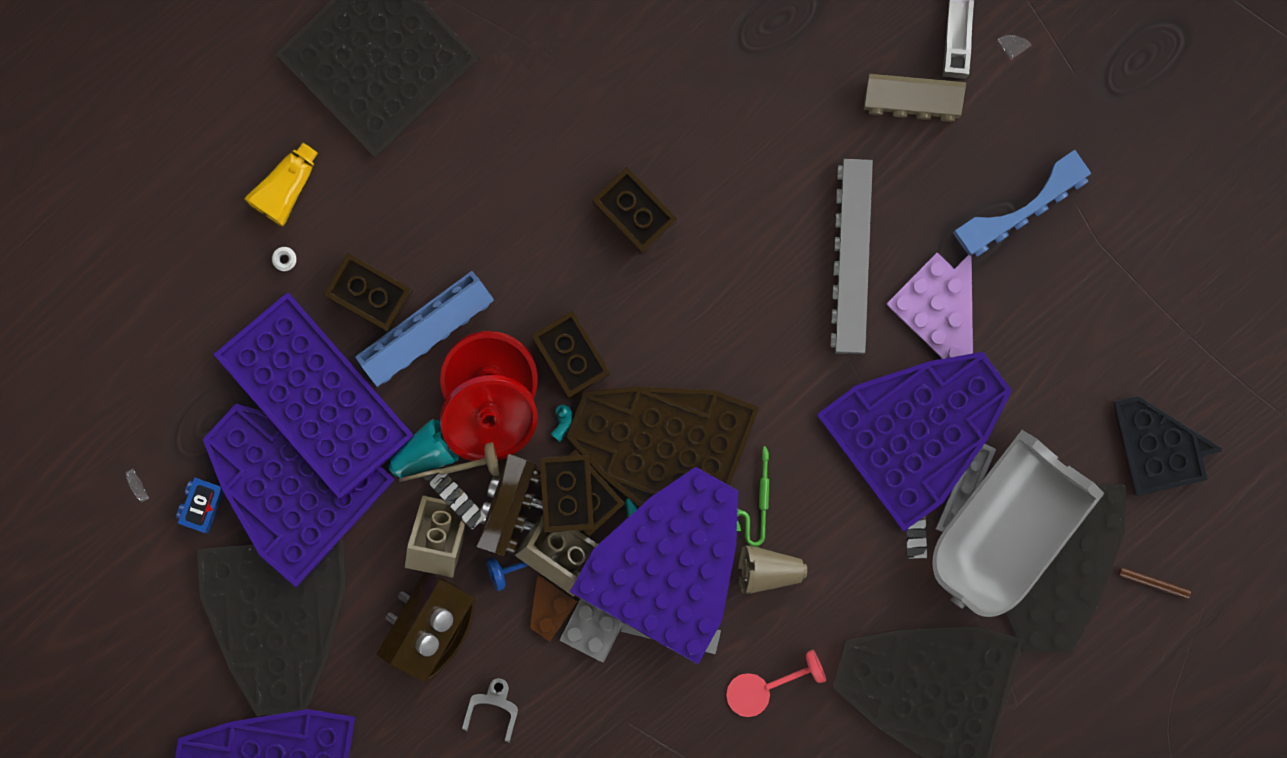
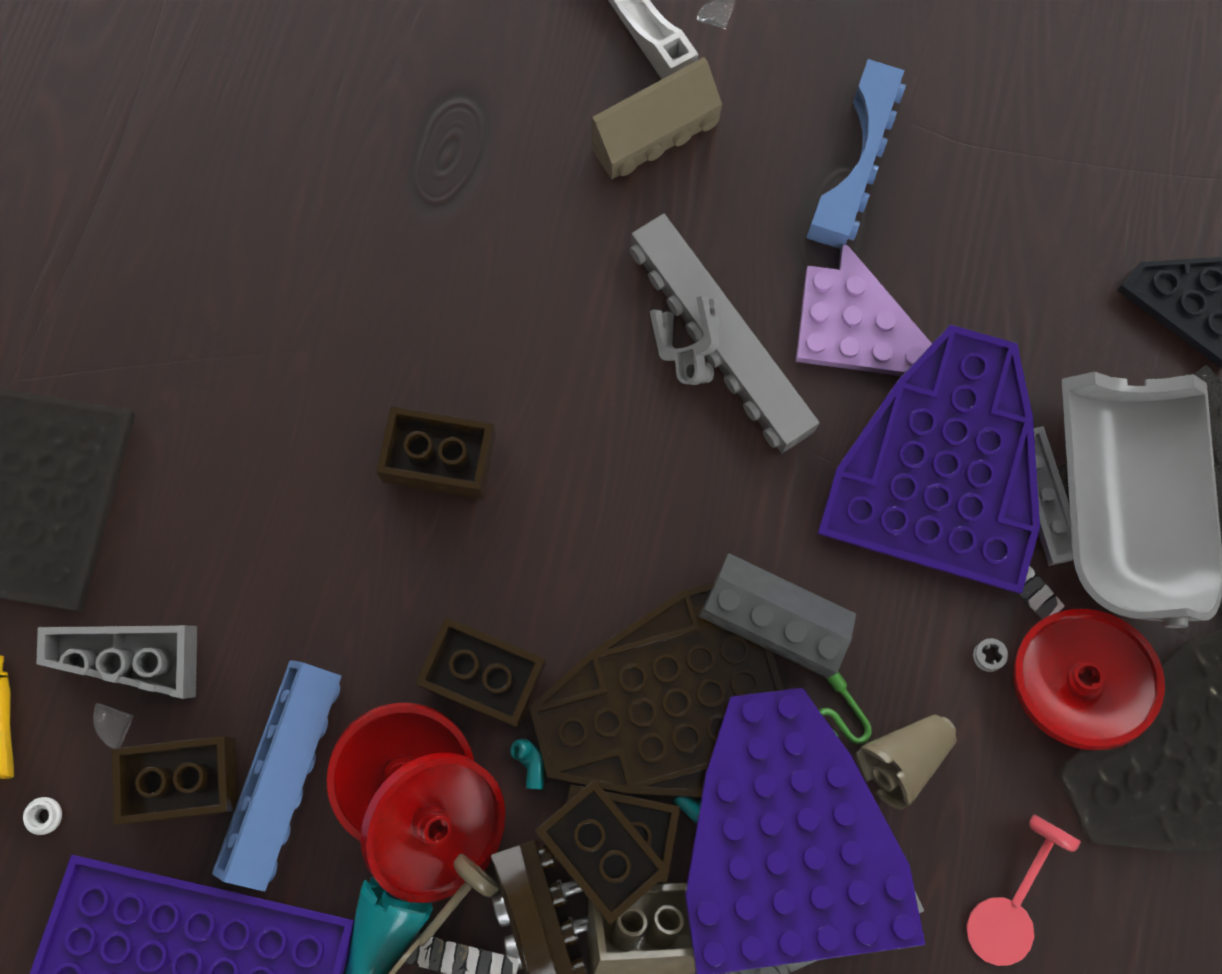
camera: 40 degrees left, 10 degrees down
none -> light grey wedge [36,625,197,699]
none -> clear tile [93,703,134,748]
none -> light grey piece [649,296,721,385]
none -> dark grey slope [699,553,856,678]
none -> light grey bush [973,638,1008,672]
none -> red dish [1013,609,1165,750]

